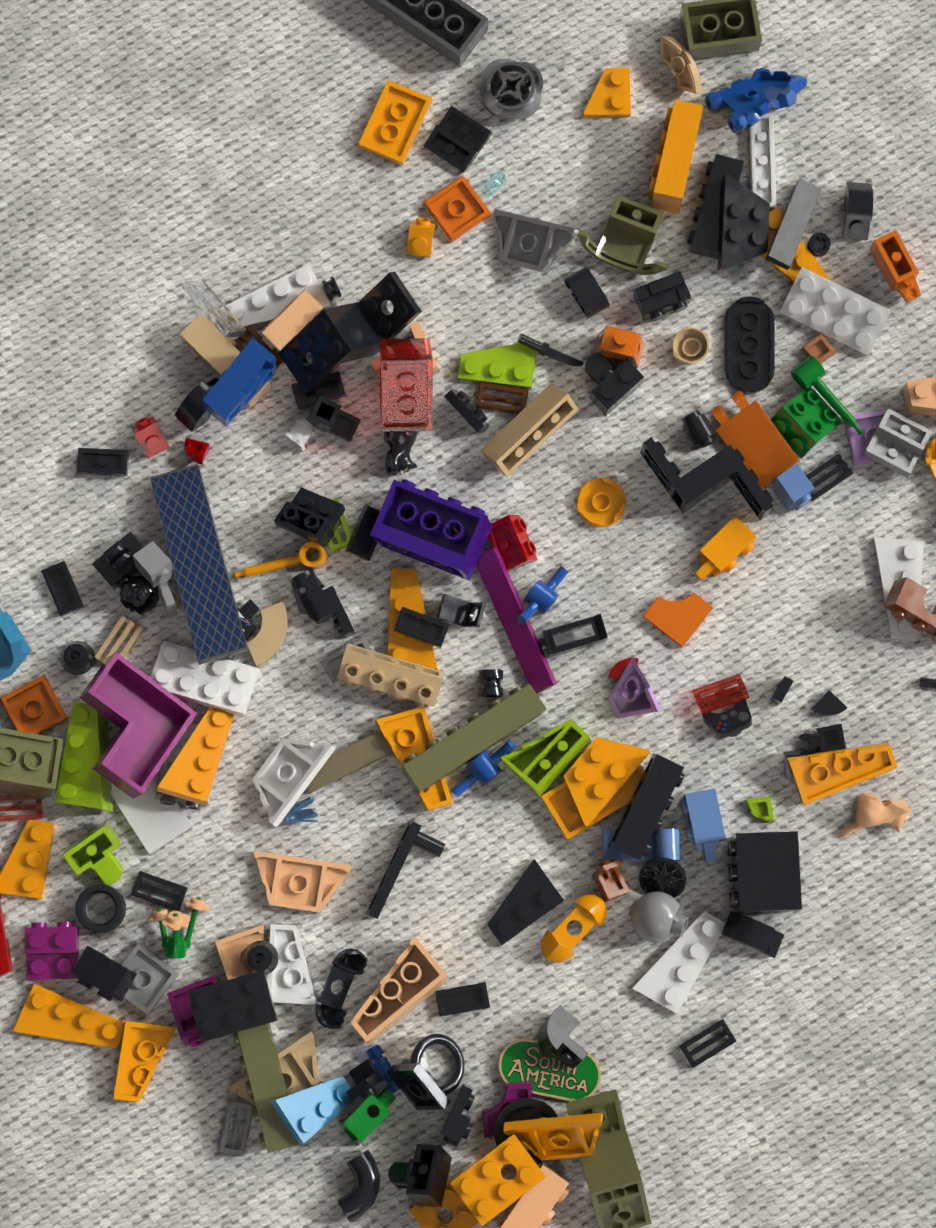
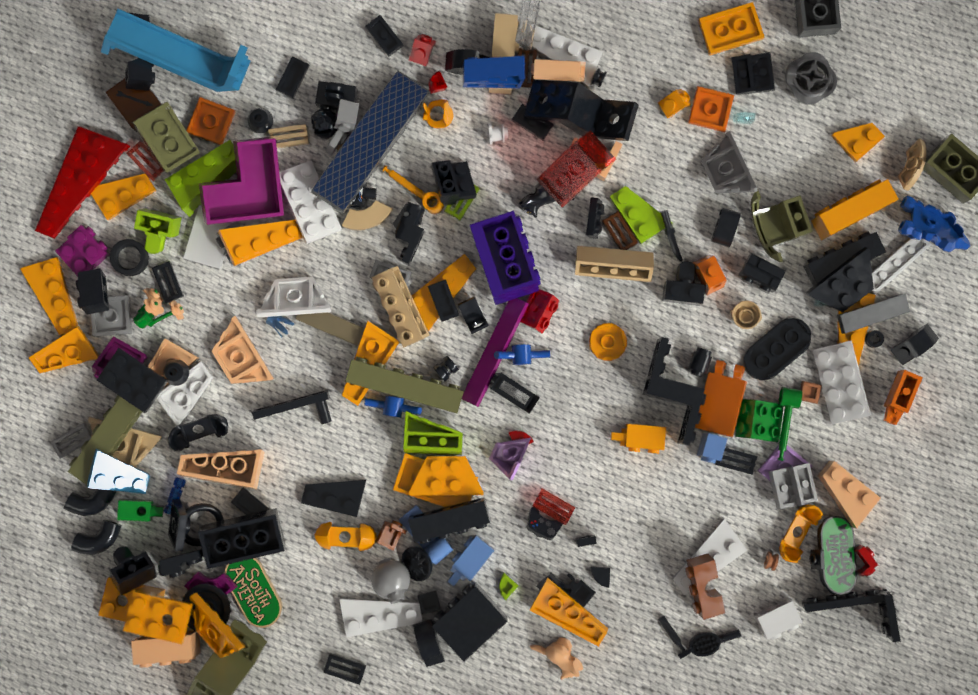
camera: 50 degrees right, 5 degrees up
black brick [307,395,361,443] -> none
black tile [345,505,380,561] -> none
black bracket [347,1059,383,1100] -> none
brick [538,1005,588,1070] -> none
orange tile [643,592,713,647] -> none
none -> black cylinder [63,489,117,516]
none -> black brick [198,508,285,569]
none -> black tile [417,590,441,614]
none -> light orange piece [423,99,453,129]

